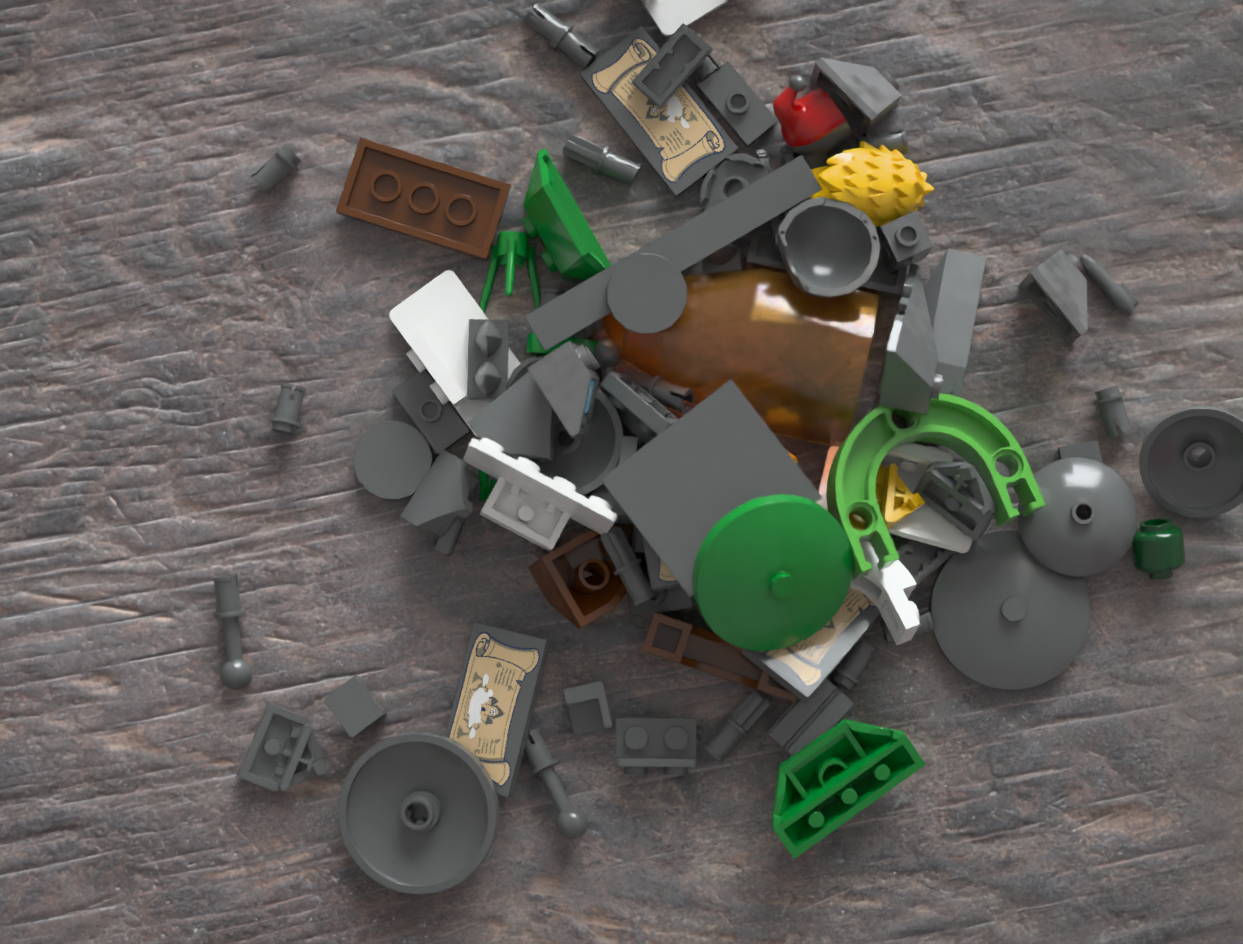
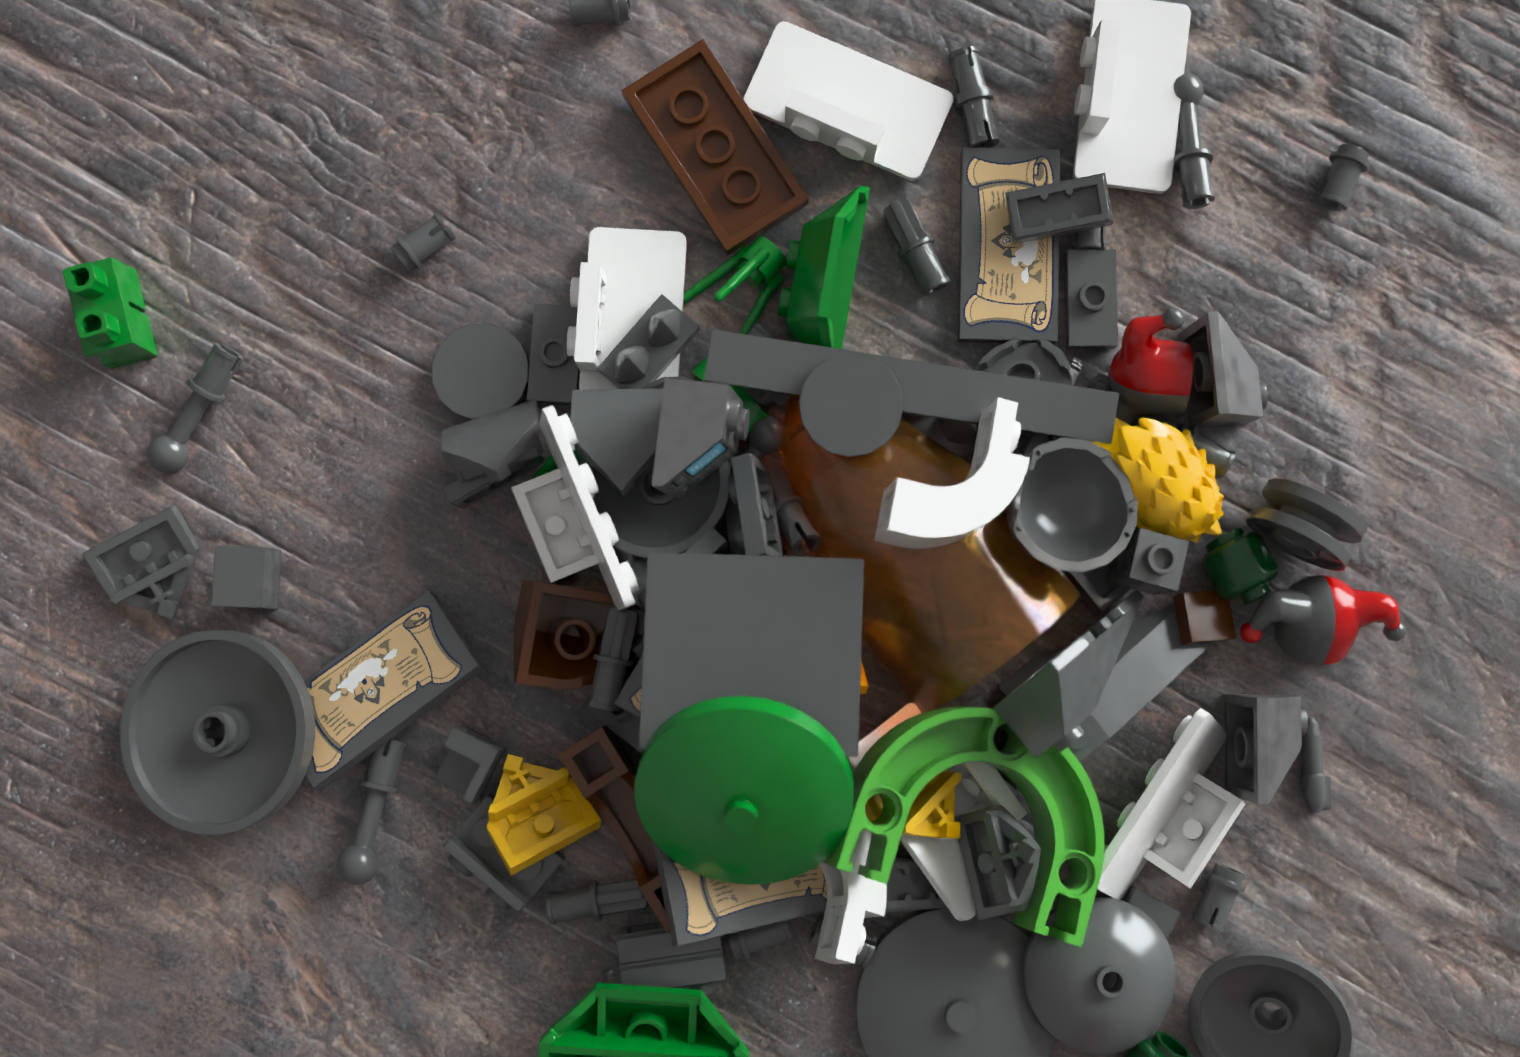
camera: 40 degrees right, 0 degrees up
none -> green hips [62,257,158,369]
none -> yellow slope [486,754,601,876]
none -> white bracket [744,21,953,181]
none -> white arch [874,398,1030,549]
none -> white bracket [1098,708,1245,900]
none -> reddish brown tile [1173,590,1236,645]
none -> dark green head [1201,527,1280,605]
none -> dark grey piece [1240,574,1407,666]
none -> dark grey wheel [1246,478,1368,572]

